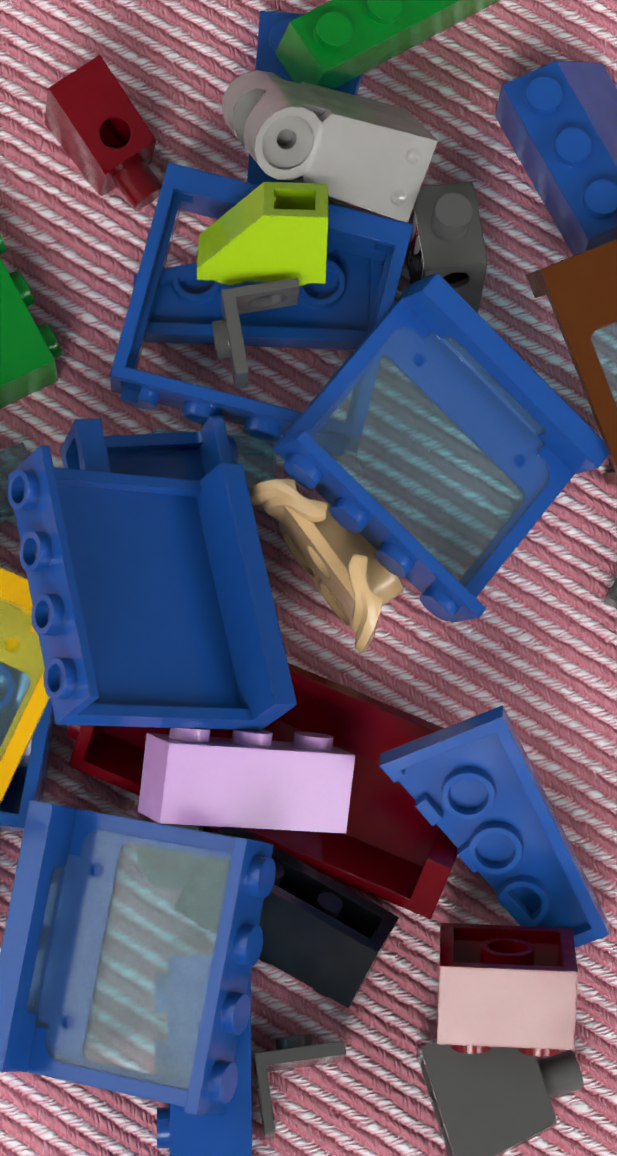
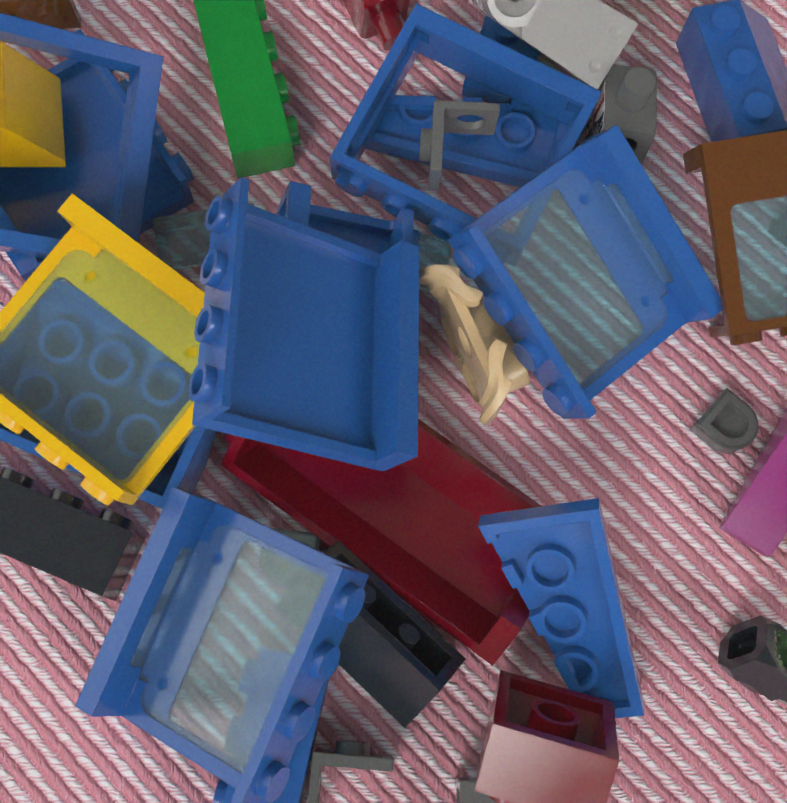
camera: 15 degrees right, 0 degrees up
lavender brick [138,728,355,833] -> none
lime slope [197,182,328,286] -> none

